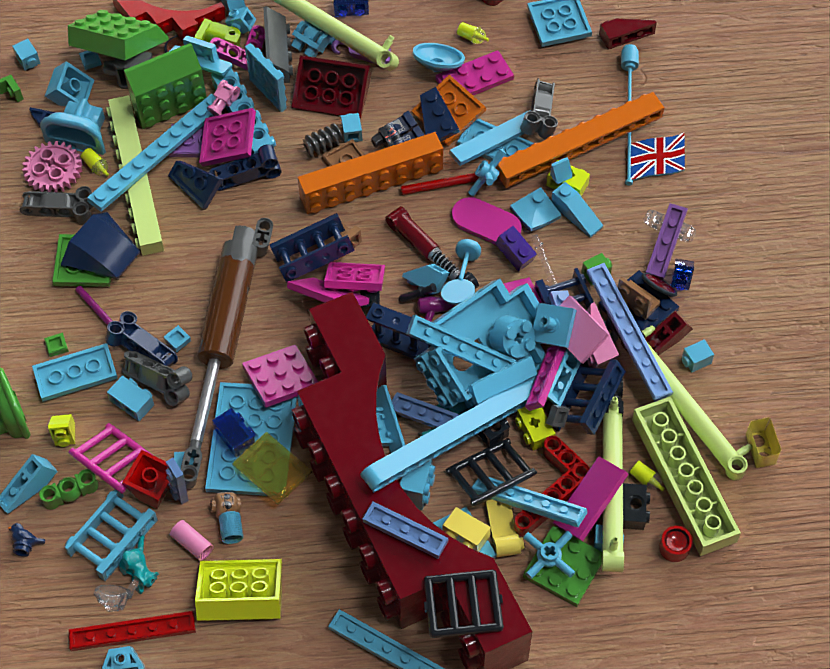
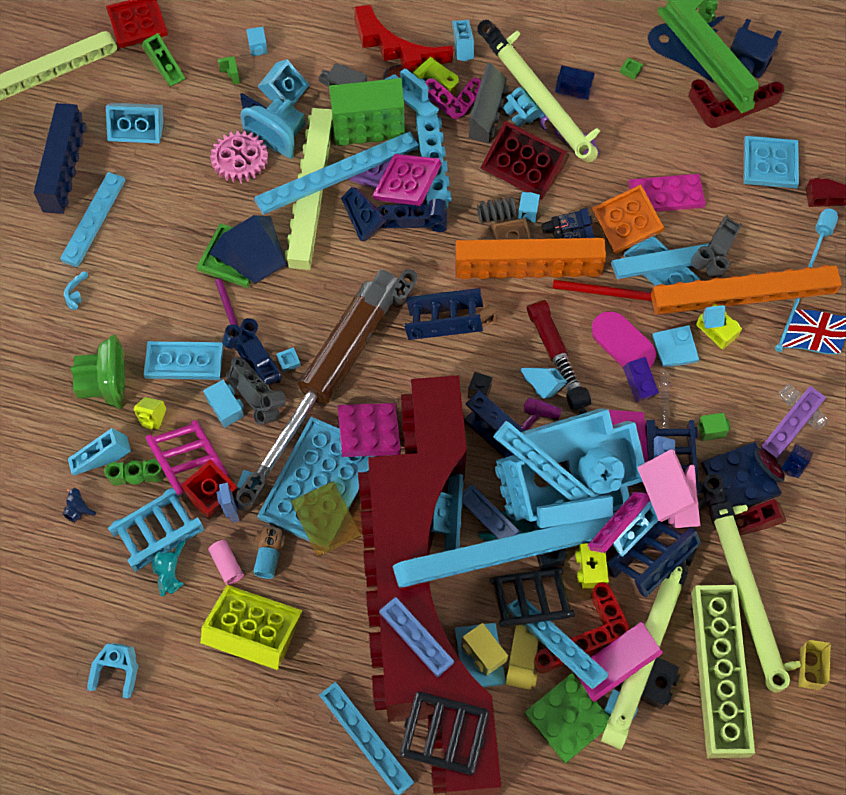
camera: 20 degrees right, 5 degrees up
dark grey piece [20,186,94,225] -> none
bright green tile [44,333,69,357] -> none
bright green slope [68,10,169,60] -> none
red tile [69,611,196,652] -> none
medium azure plate [79,50,102,70] -> none
piece [81,148,109,177] -> none
clear hat [94,579,139,612] -> none
bright pink connector [207,80,240,116] -> none
clear blue brick [212,408,256,457] -> none
medium azure brick [225,7,256,35] -> none
medium azure plate [245,43,287,112] -> none
dark pink tile [287,277,369,306] -> none
dark pink plate [324,262,385,293] -> none
black piece [398,283,437,303] -> none
medium azure brick [400,459,435,510] -> none
medium azure dish [412,43,465,72] -> none
dark blue wing [420,87,460,142] -> none
medium azure piece [441,239,481,305] -> none
piece [457,22,489,44] -> none
medium azure bar [468,149,506,197] -> none
medium azure bar [523,531,575,579] -> none
medium azure tile [533,303,577,348] -> none
dark grey tile [546,405,570,427] -> none
medium azure slope [551,182,603,238] -> none
light blue tile [587,263,673,402] -> none
medium nougat bracket [618,277,661,320] -> none
neon yellow piece [629,461,665,491] -> none
red piece [659,526,693,562] -> none
medium azure brick [682,339,714,372] -> none

